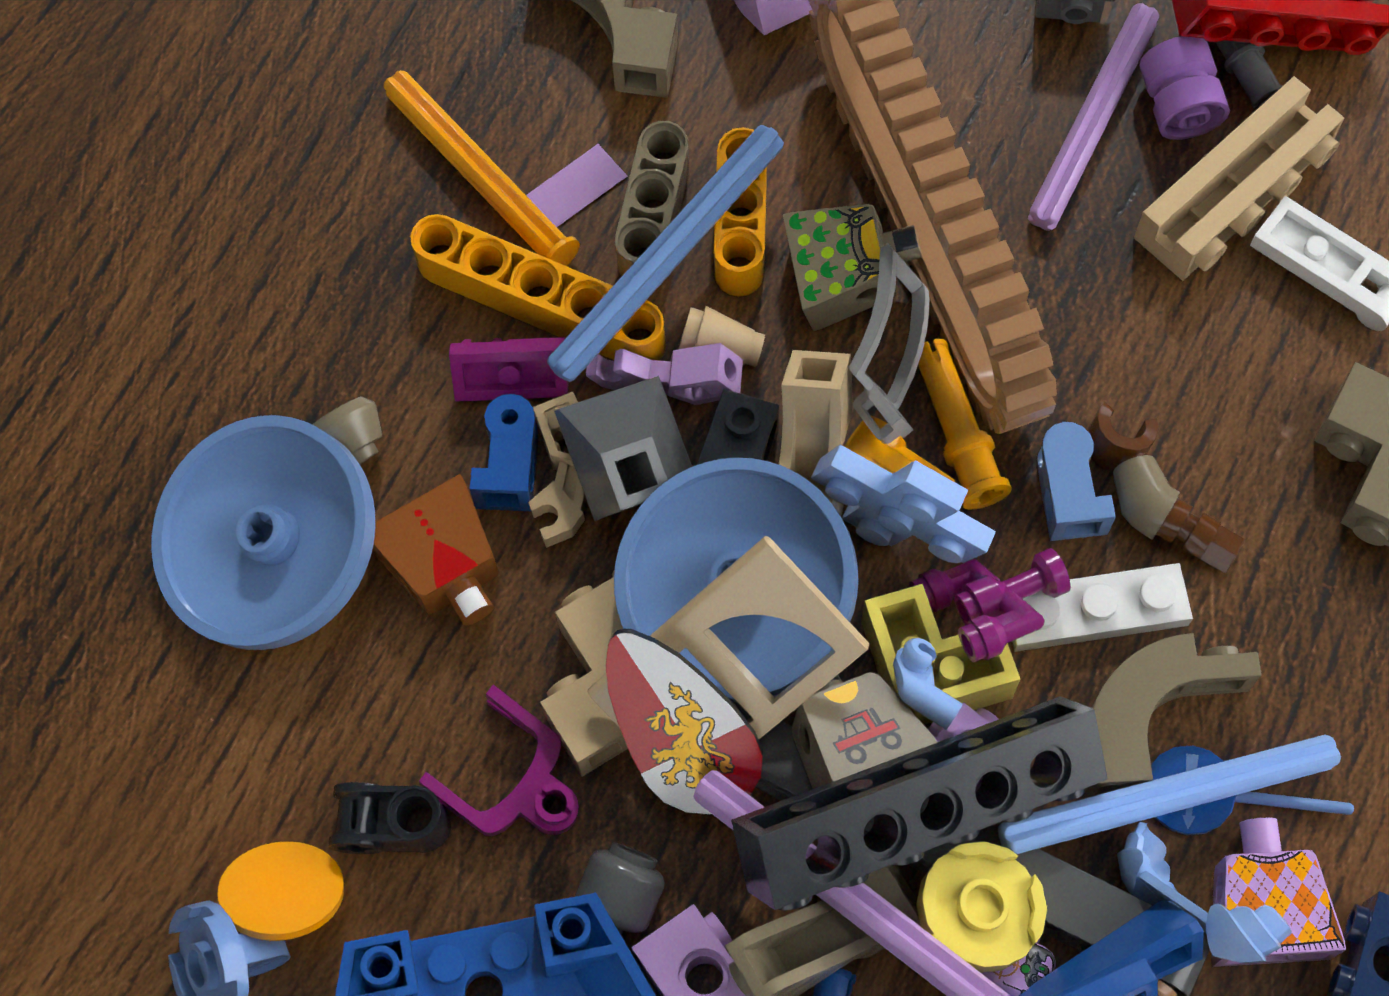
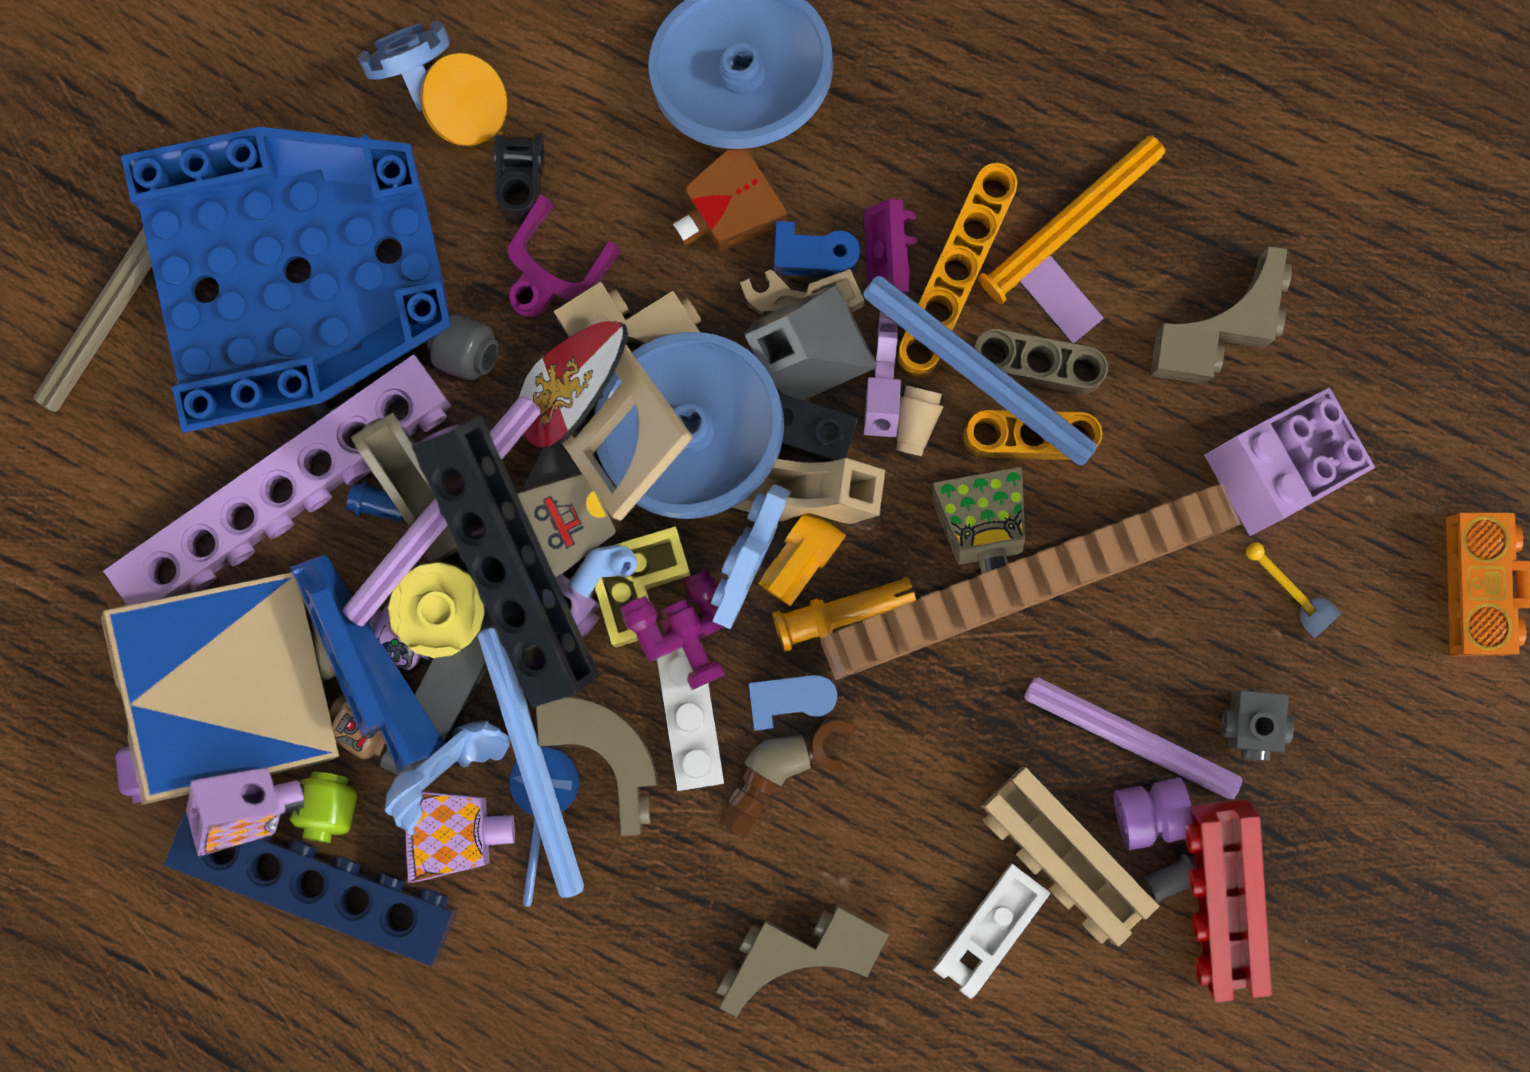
camera: 85 degrees right, 15 degrees up
dark tan cone [312,396,383,464] -> none
light grey sword [848,243,929,444] -> none

